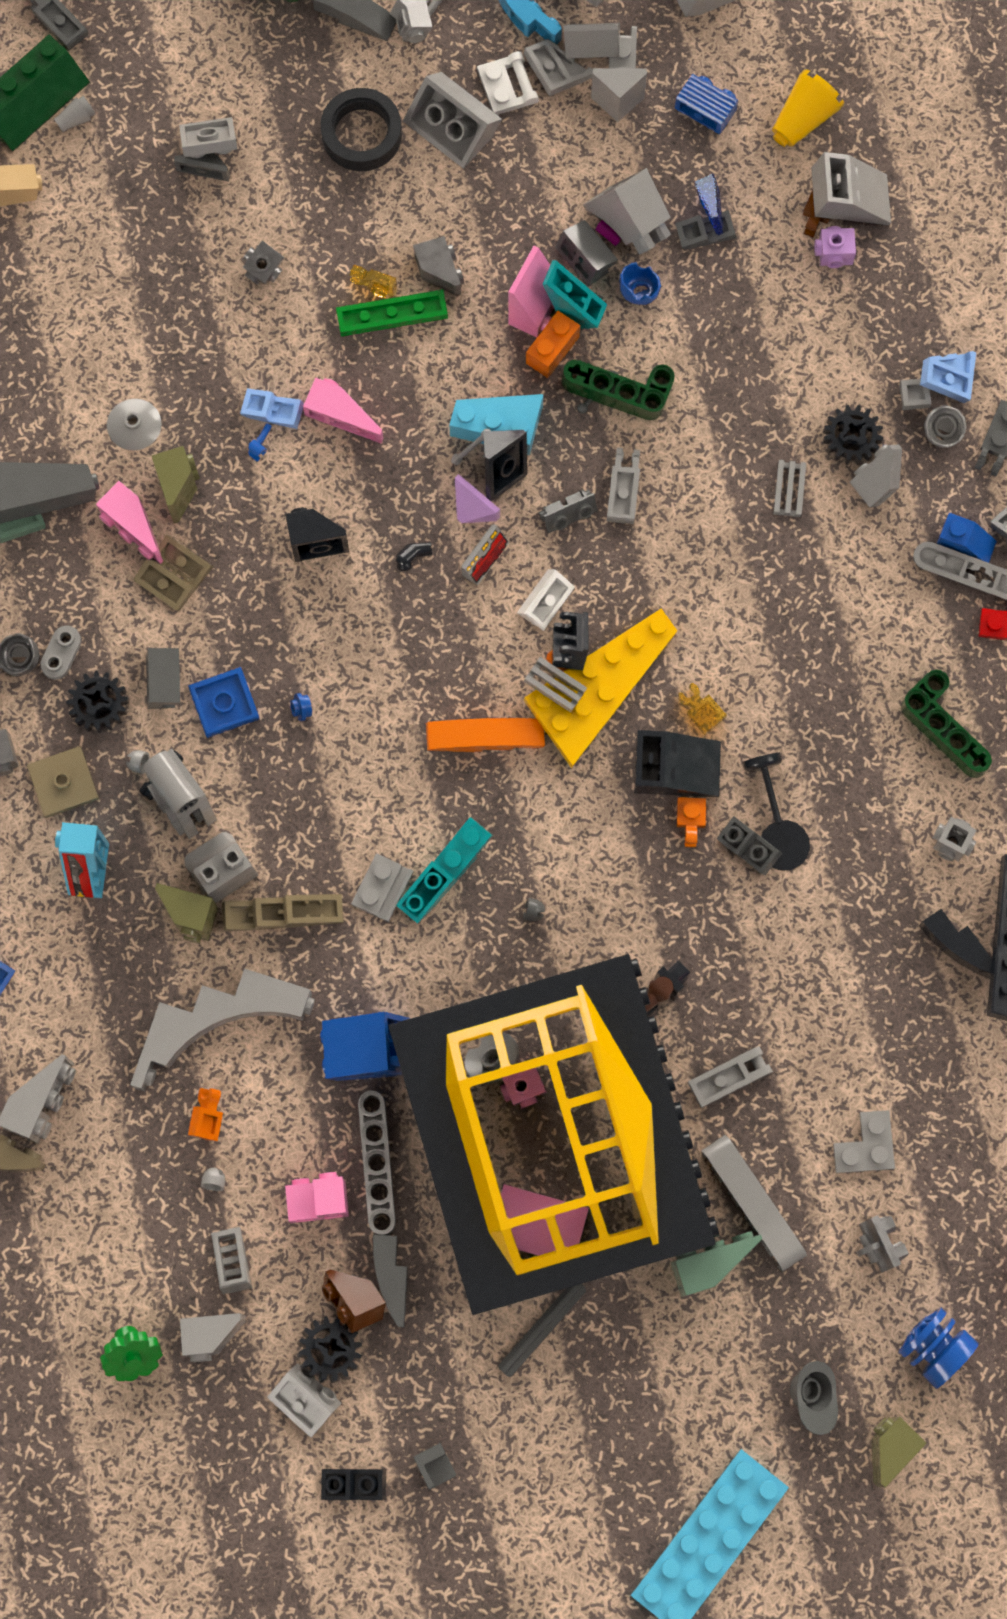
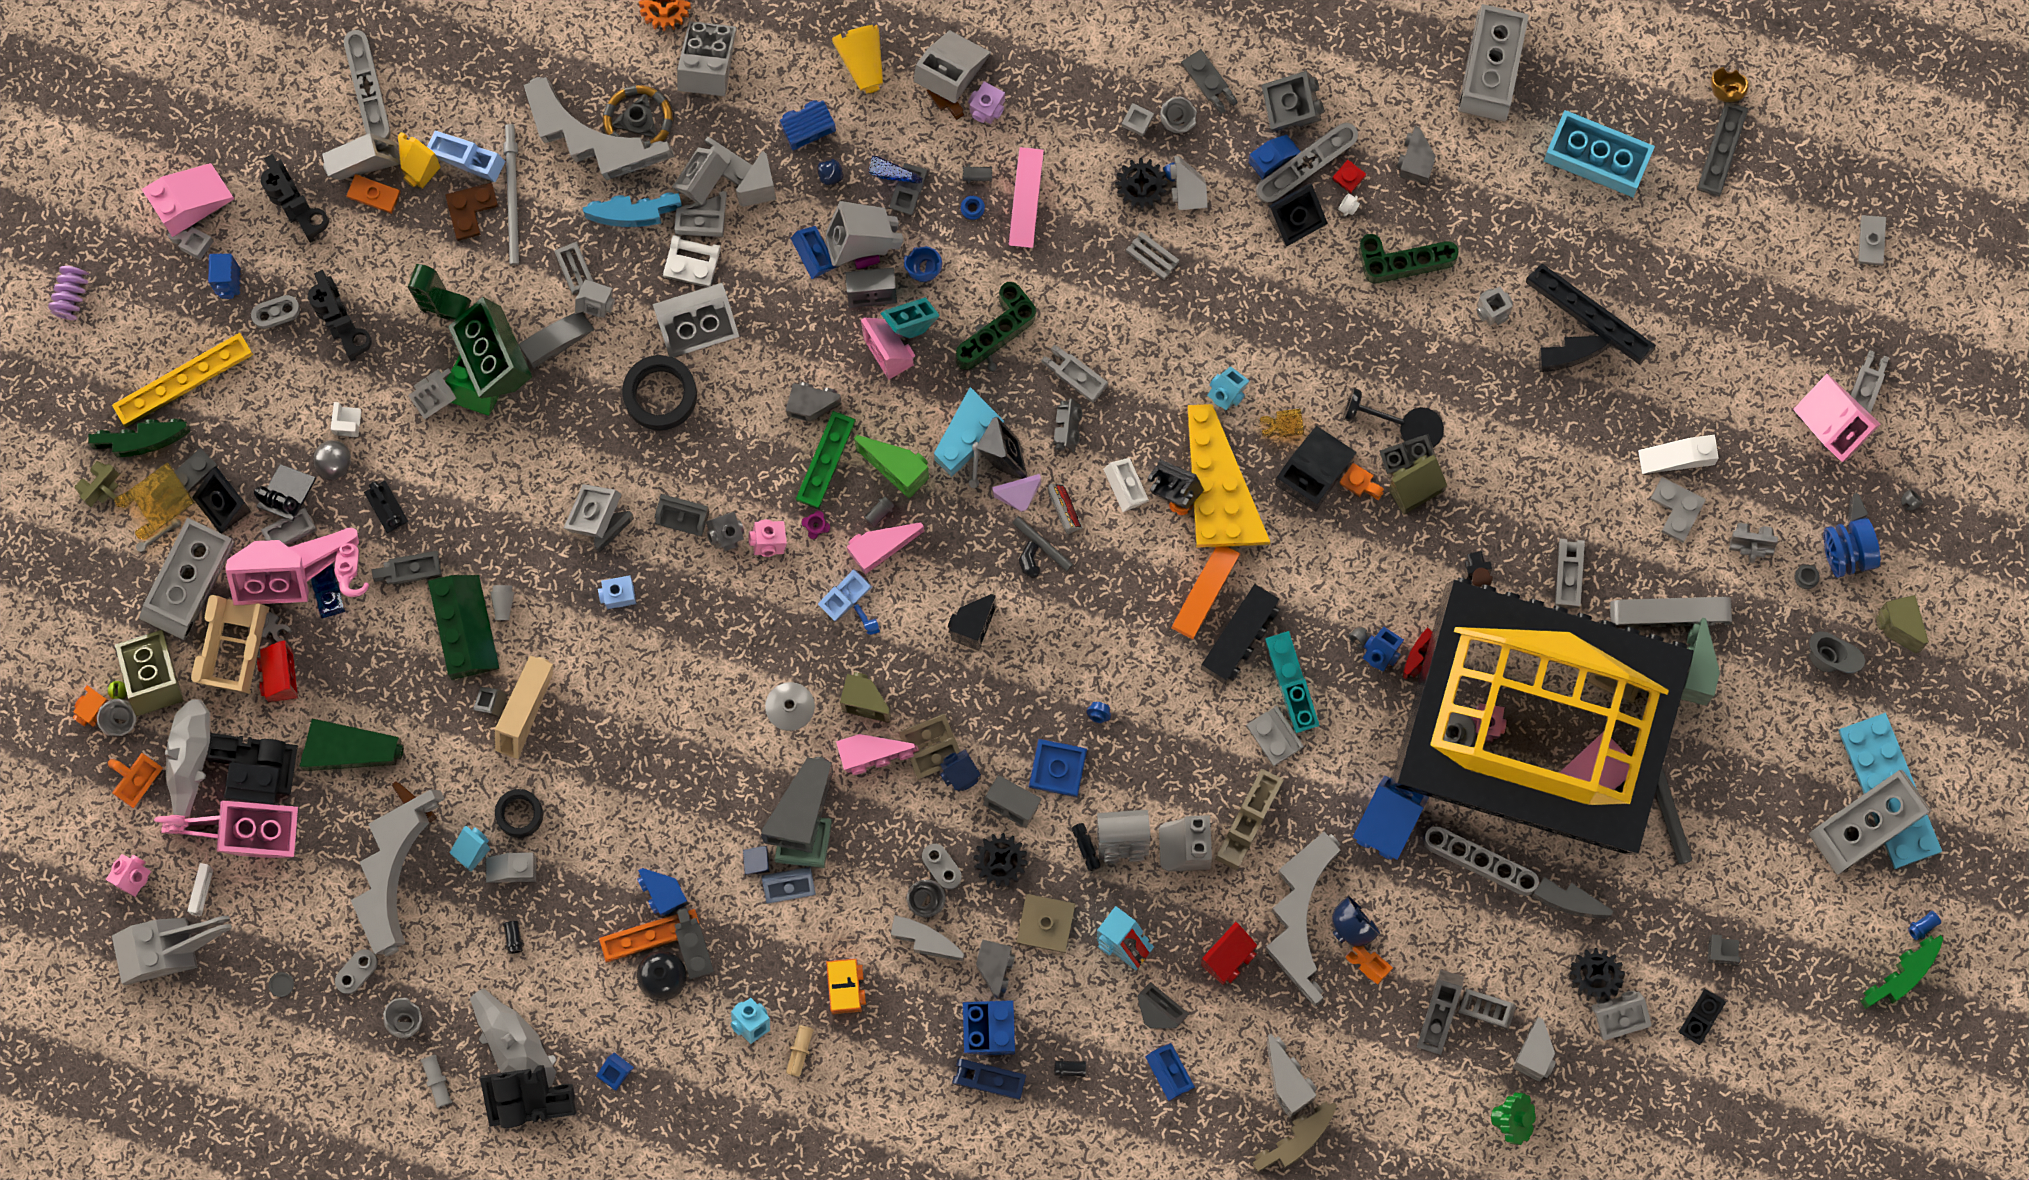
camera: 55 degrees left, 0 degrees up
light grey hinge [126,750,150,774] -> none
olive slope [155,883,218,943] -> none
light grey hinge [201,1167,225,1191] -> none
bright pink brick [285,1172,349,1223] -> none
reddish brown slope [322,1269,386,1333] -> none
clear yellow plate [349,265,397,298] -> none
light grey tile [524,657,587,713] -> none
orange brick [526,311,580,378] -> none
light blue wing [920,351,976,403] -> none
none -> light blue brick [598,576,636,609]
none -> dark grey hinge [654,494,710,537]
none -> bright pink brick [748,519,787,557]
none -> blue slope [790,226,837,279]
none -> magenta plate [801,511,830,539]
none -> dark blue piece [818,159,844,185]
none -> bright green slope [854,435,929,499]
none -> dark grey pin [864,496,895,528]
none -> dark blue brick [940,749,981,792]
none -> blue plate [961,196,985,220]
none -> dark grey pin [963,164,992,184]
none -> bright pink slope [1009,147,1044,248]
none -> dark grey bar [1012,516,1073,571]
none -> dark grey slope [1137,982,1189,1028]
none -> black brick [1201,584,1281,685]
none -> red slope [1201,922,1257,985]
none -> medium azure brick [1207,366,1249,410]
none -> black slope [1267,183,1328,247]
none -> dark blue cylinder [1332,896,1380,946]
none -> white plate [1338,193,1360,216]
none -> blue brick [1362,626,1404,672]
none -> olive slope [1389,454,1447,515]
none -> red slope [1402,627,1432,680]
none -> flat silver slope [1417,969,1464,1055]
none -> white slope [1638,435,1719,474]
none -> dark grey plate [1794,565,1820,589]
none -> light grey hinge [1808,770,1932,875]
none -> dark grey slope [1847,493,1868,527]

